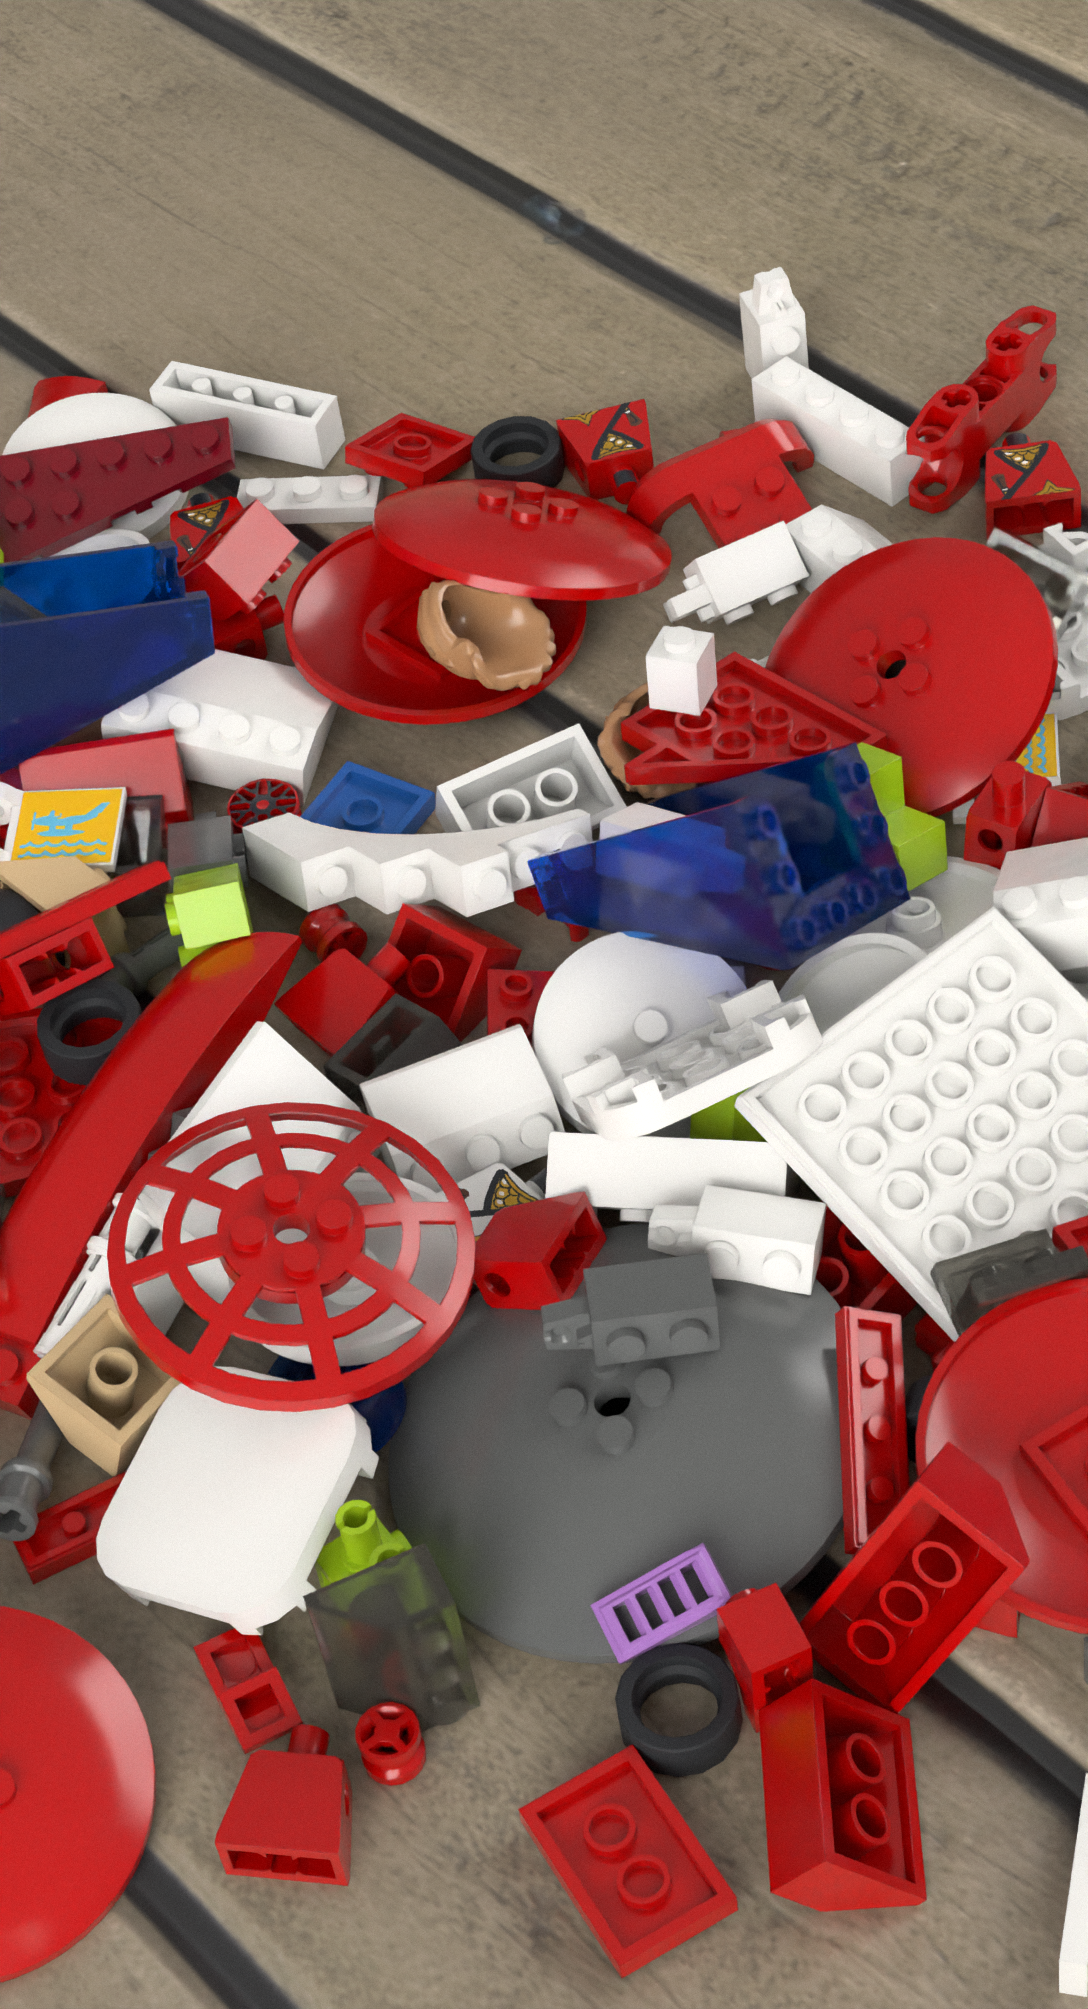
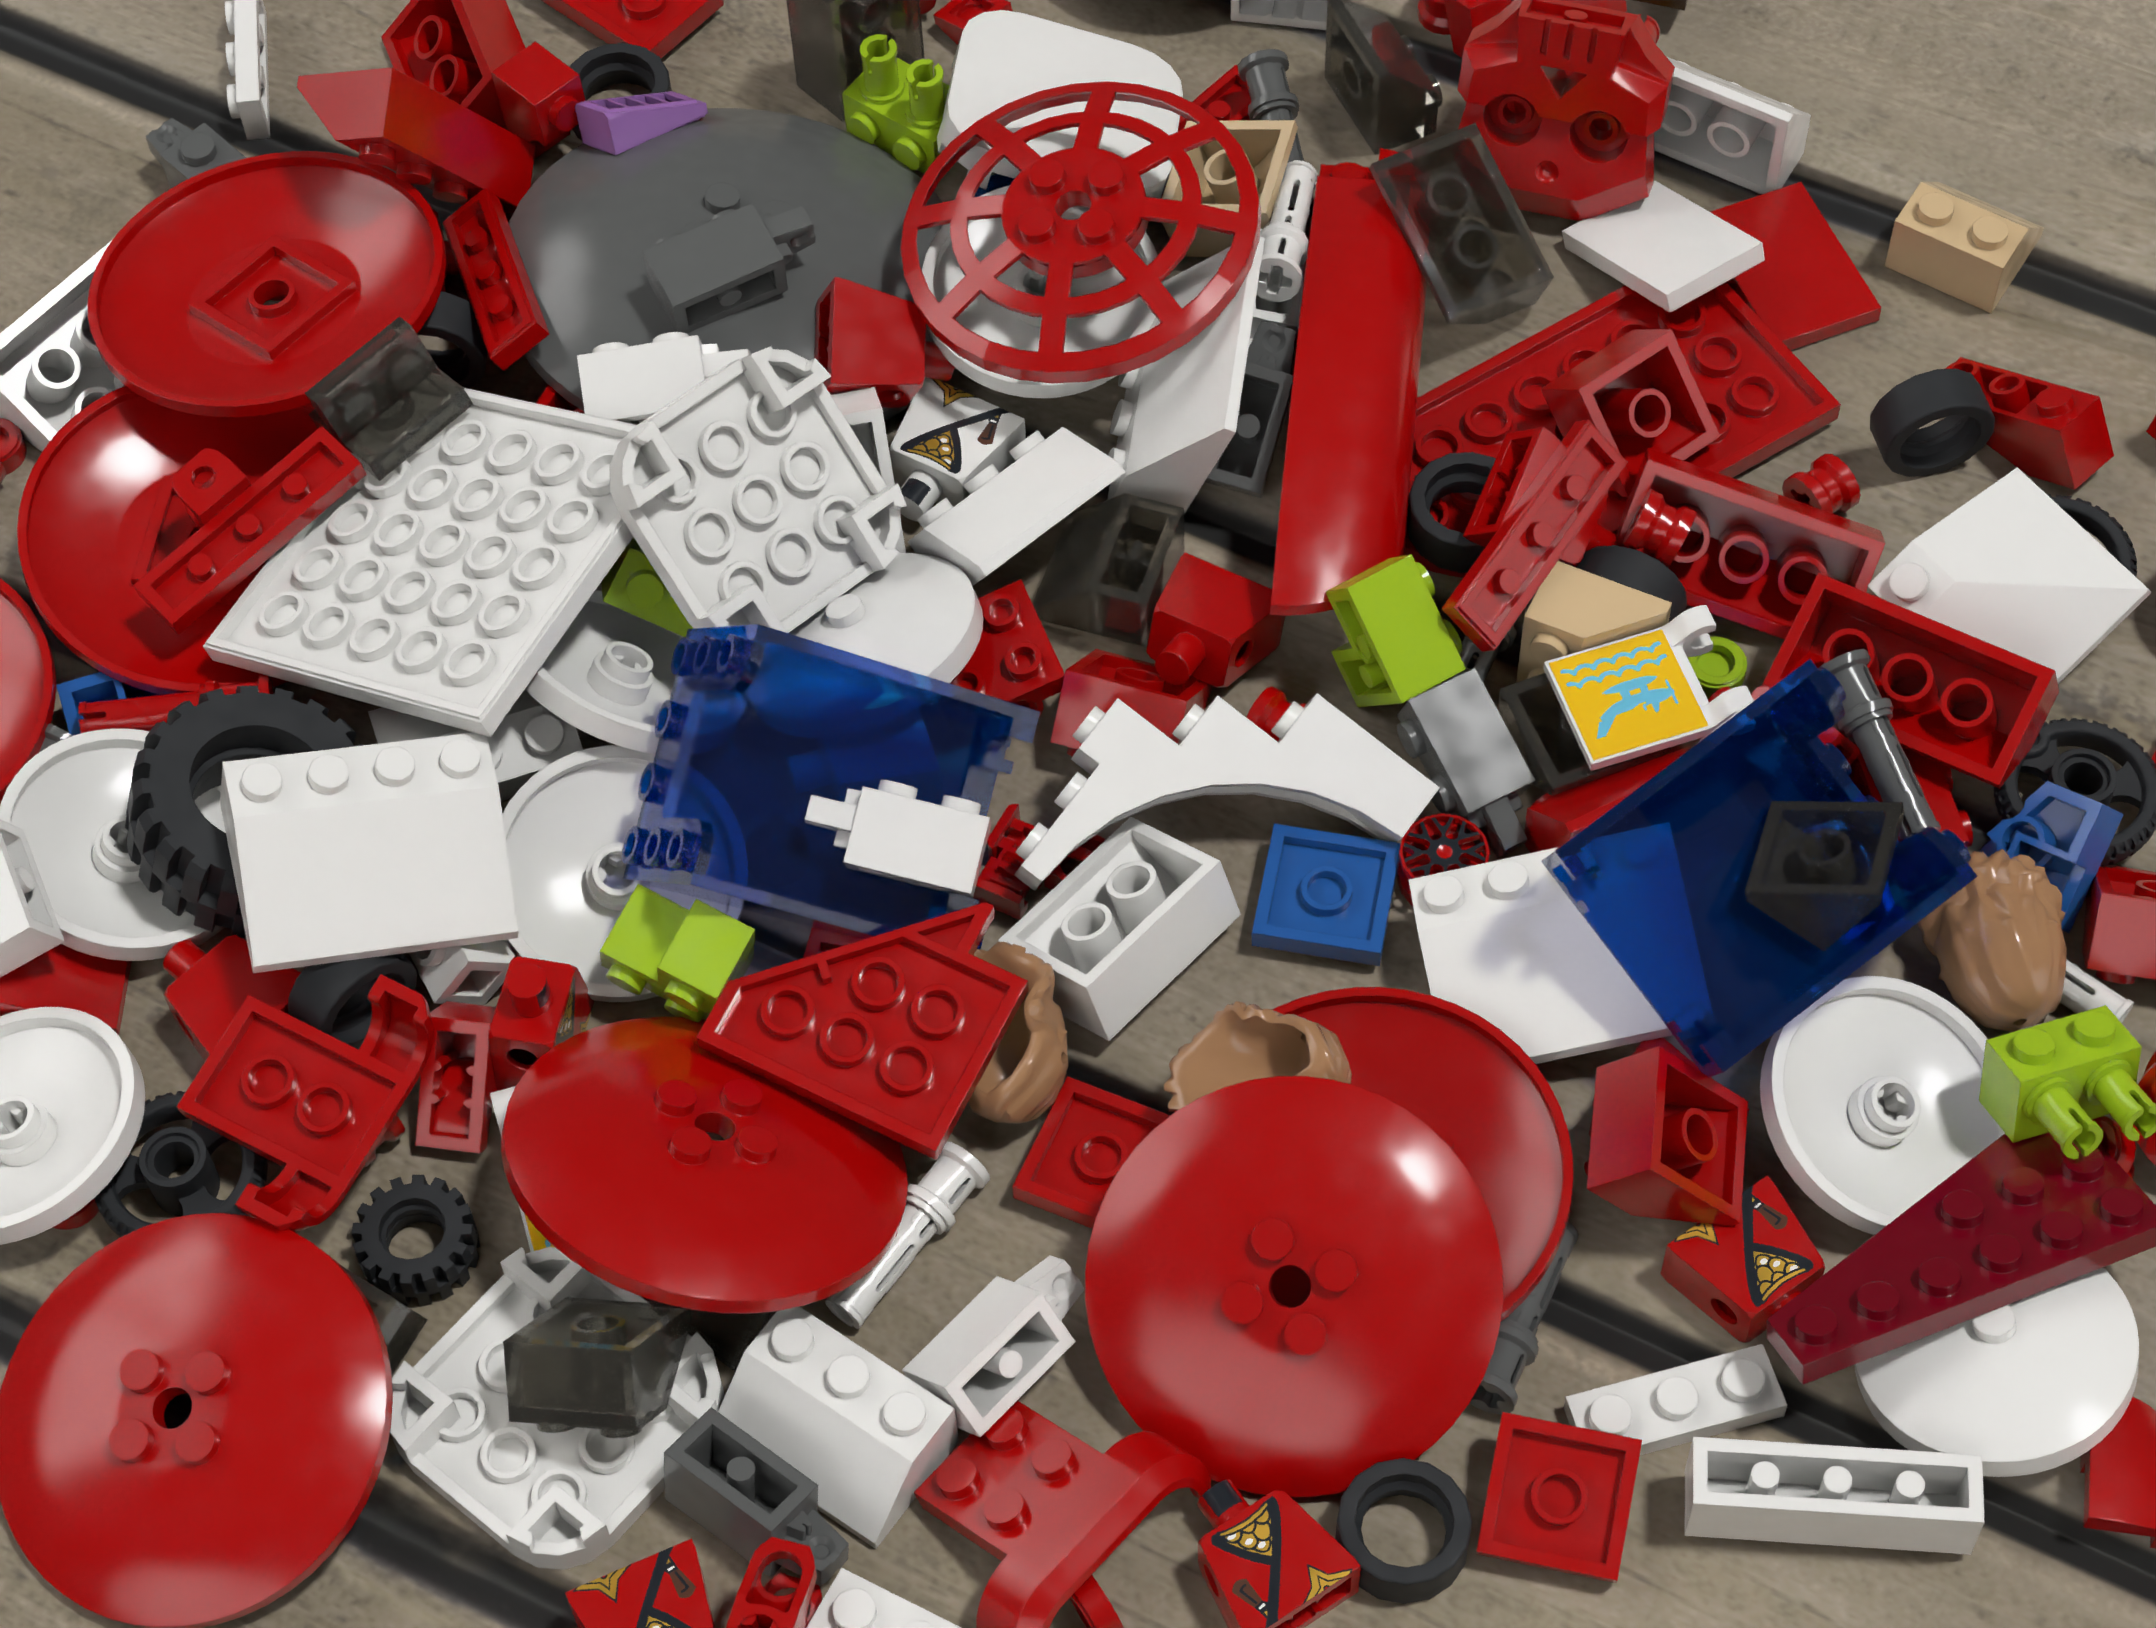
camera: 155 degrees right, 10 degrees up
white brick [646,626,717,716] -> none
none -> dark grey hinge [664,1407,849,1587]
none -> red plate [1012,1076,1171,1229]

